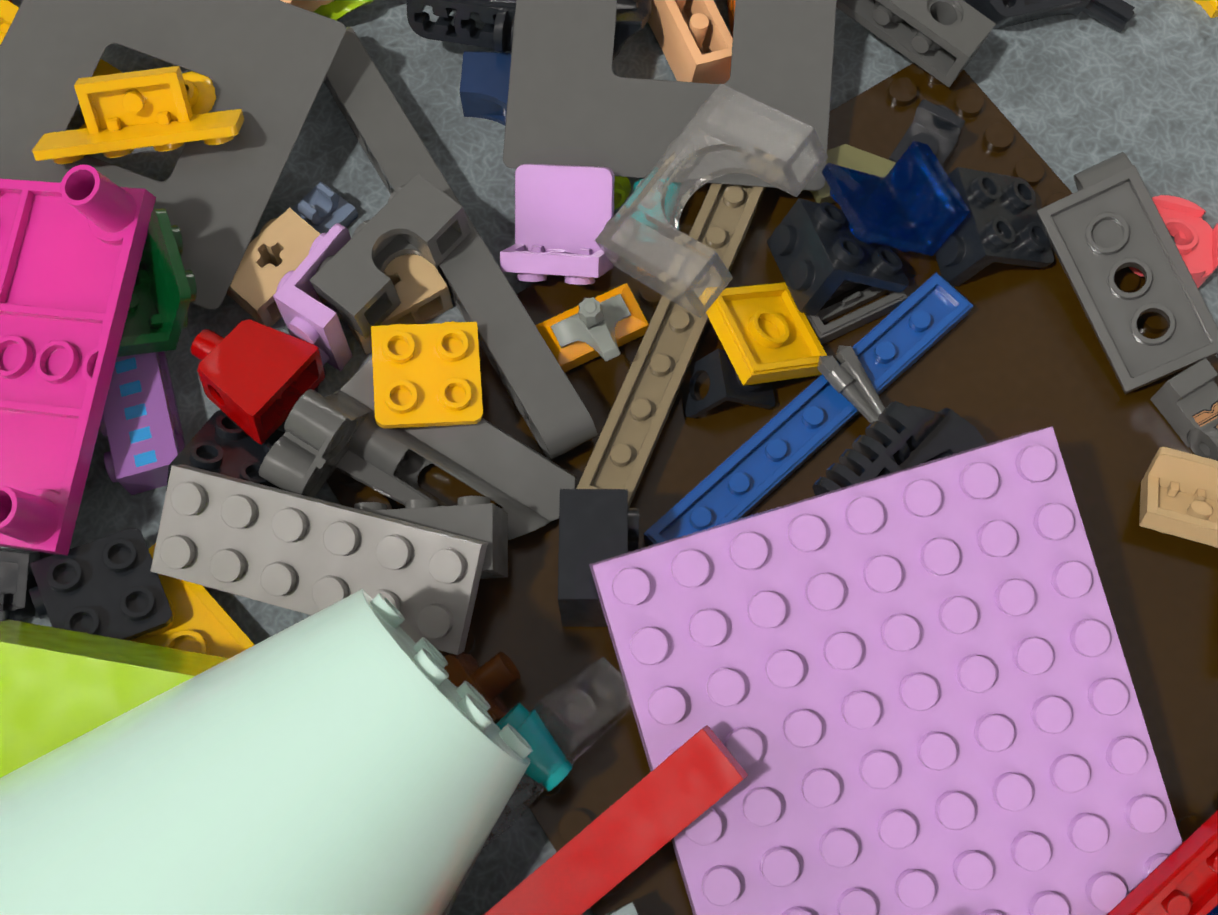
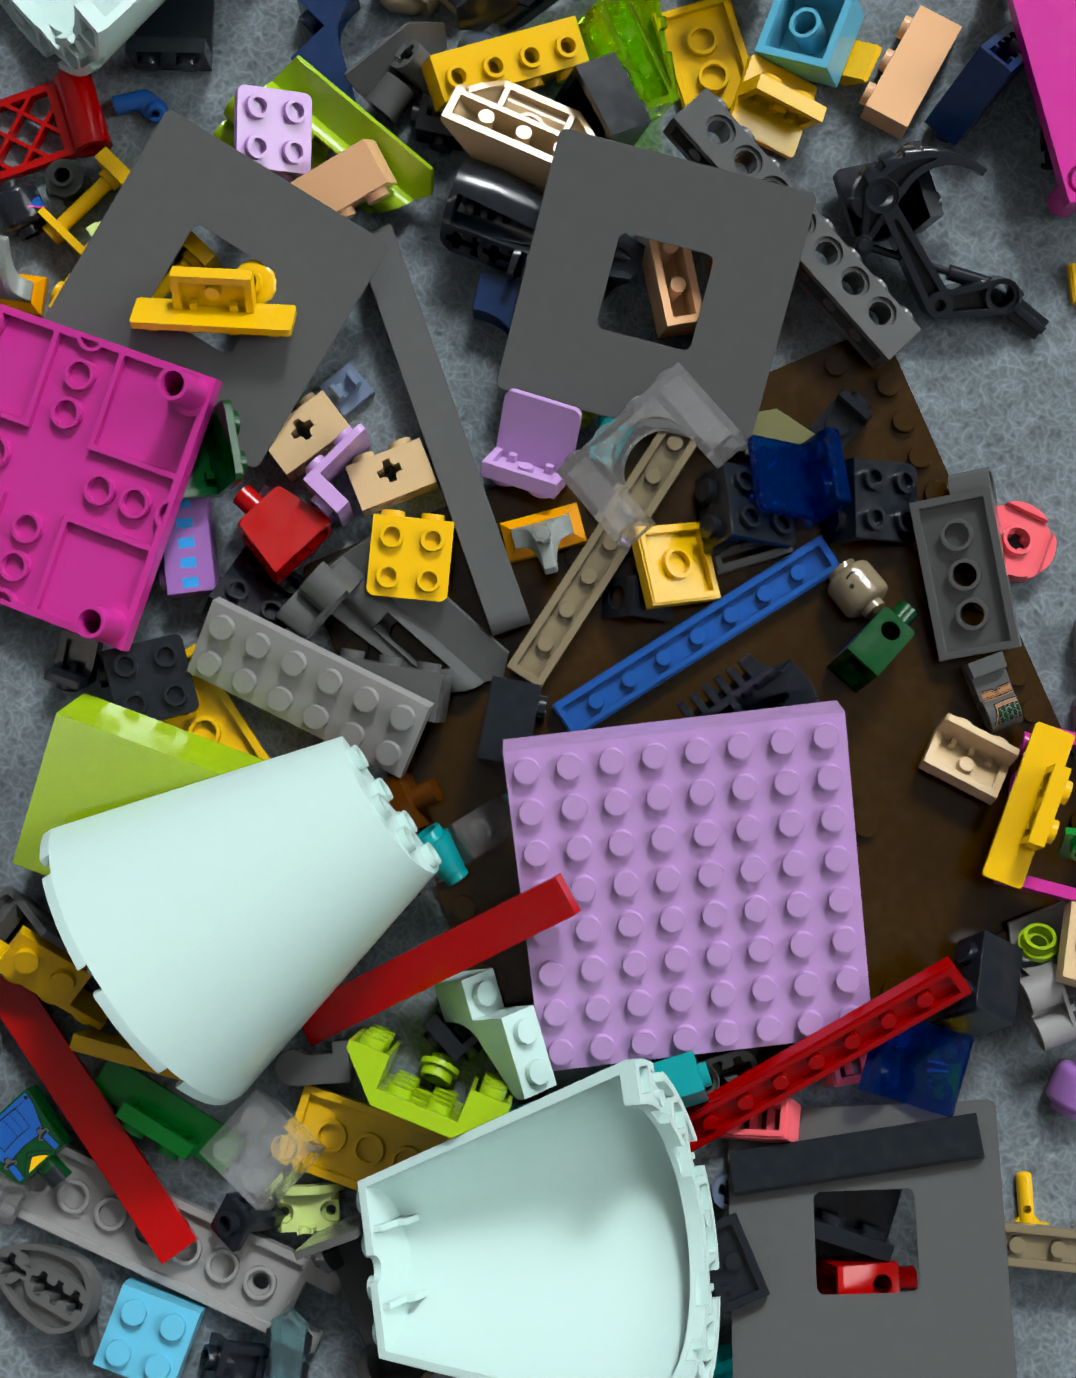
camera: 10 degrees right, 15 degrees up
dark grey arch [310,173,471,339] -> none
dark grey piece [817,345,885,423] -> none
none -> dark tan head [827,558,888,619]
none -> dark green torso [827,601,918,693]

